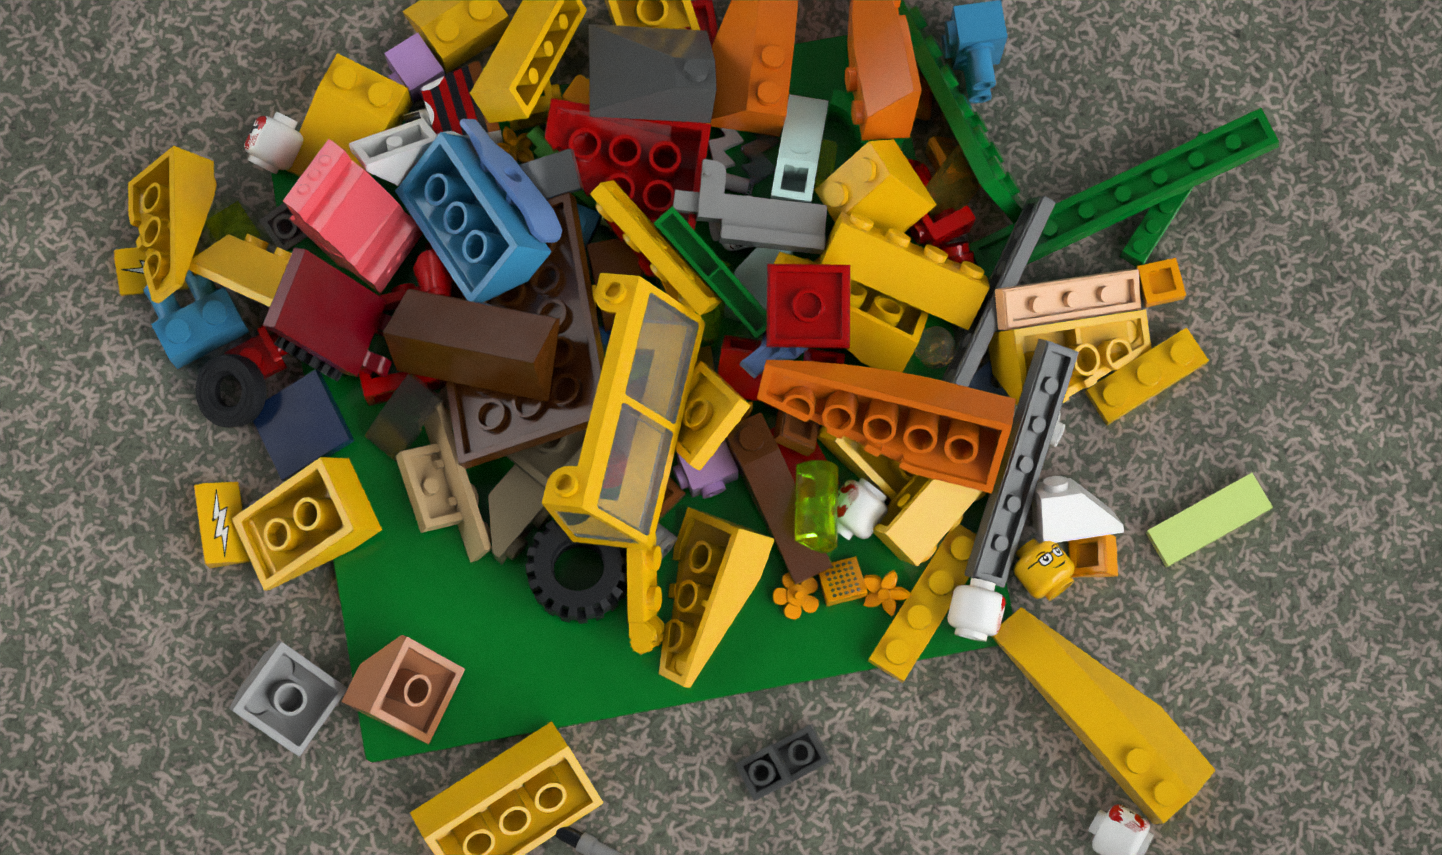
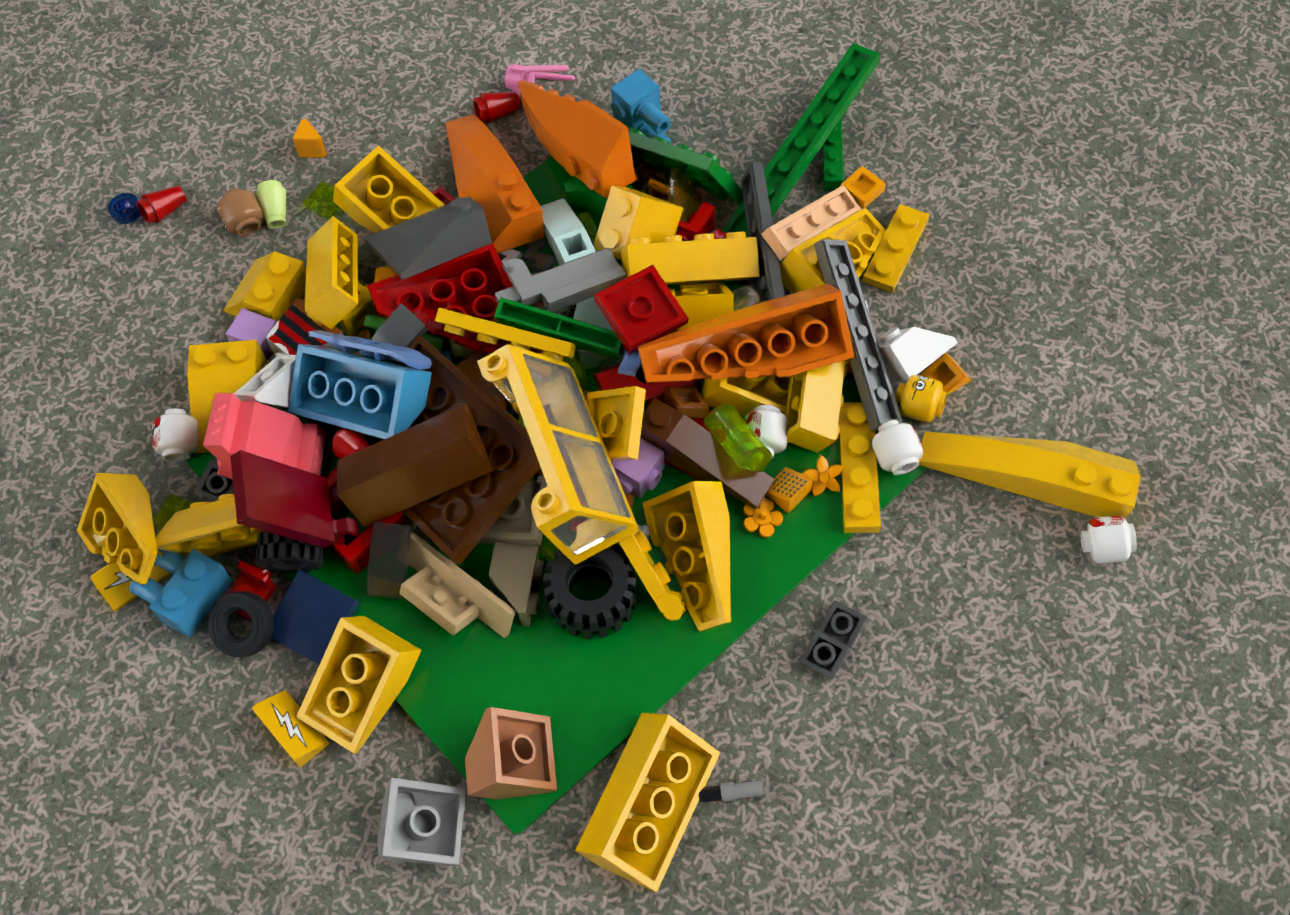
camera: 25 degrees left, 15 degrees down
yellowish green tile [1145,473,1273,568] -> none

